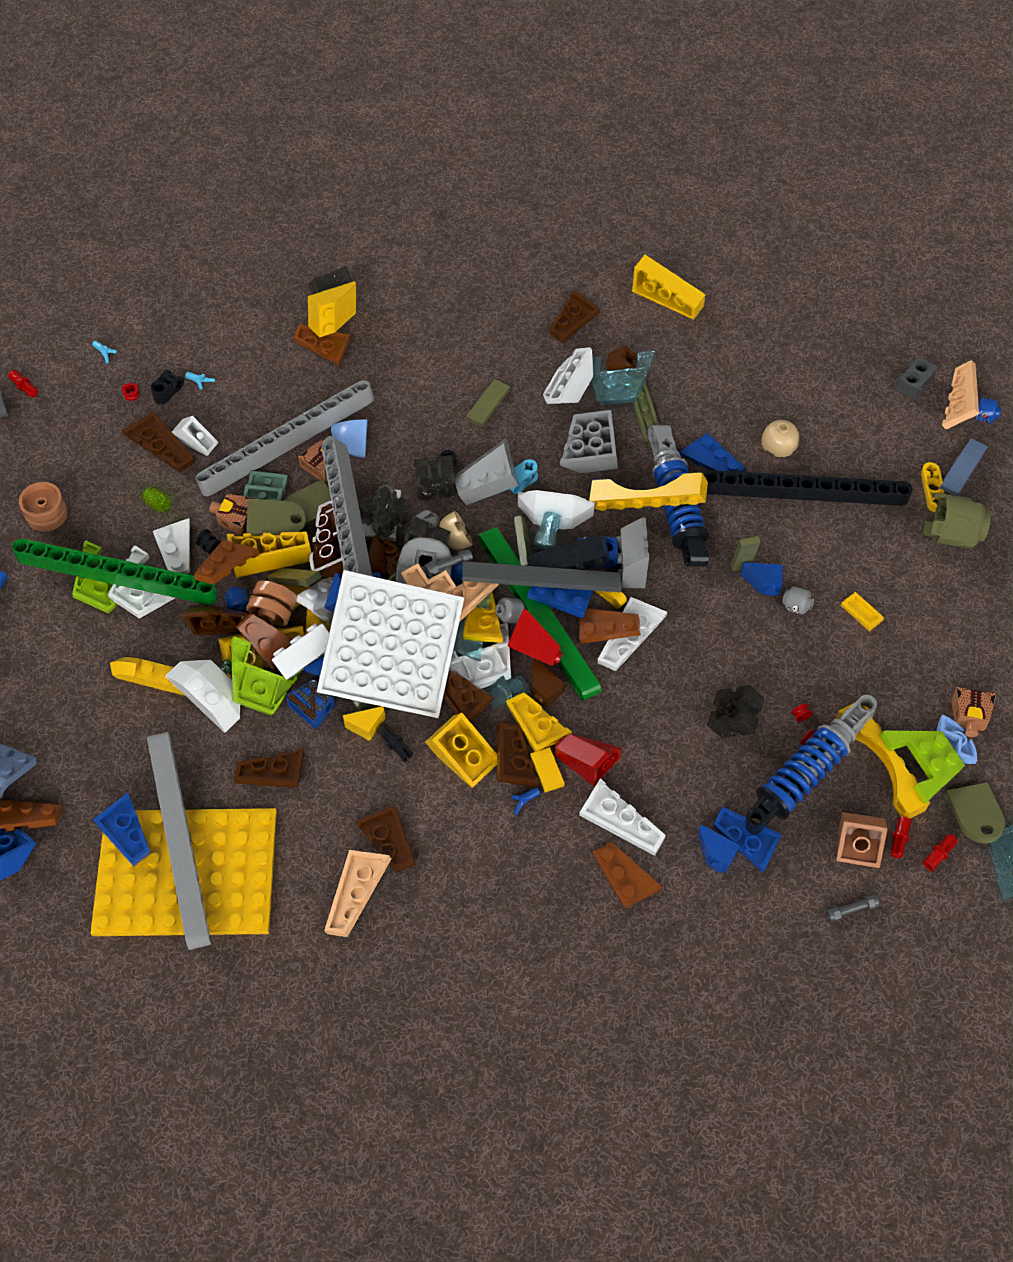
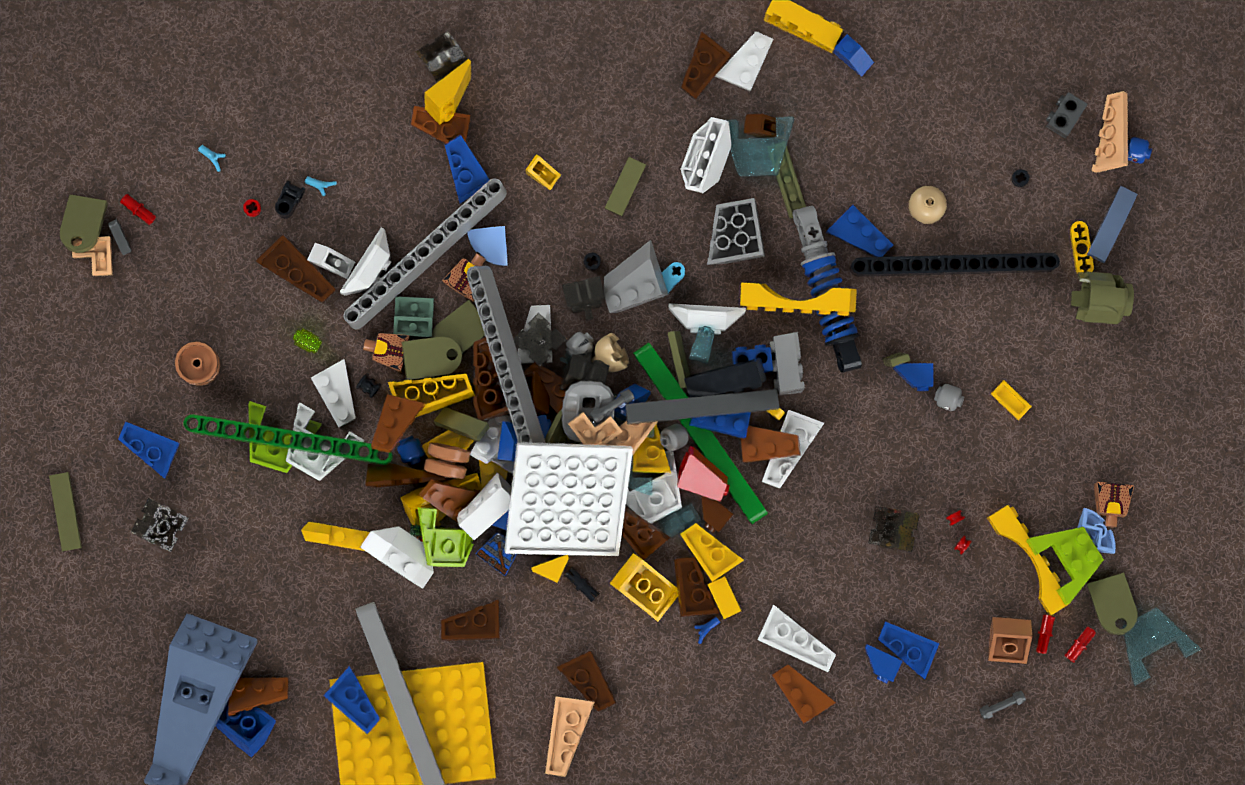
camera: 10 degrees left, 25 degrees up
red slope [555,734,622,786] -> none
piece [745,695,877,834] -> none
none -> white wedge [340,227,392,296]
none -> blue wing [445,134,490,203]
none -> yellow slope [526,154,561,190]
none -> white wing [716,32,773,91]
none -> blue slope [833,34,874,77]
none -> black bush [1011,169,1030,187]

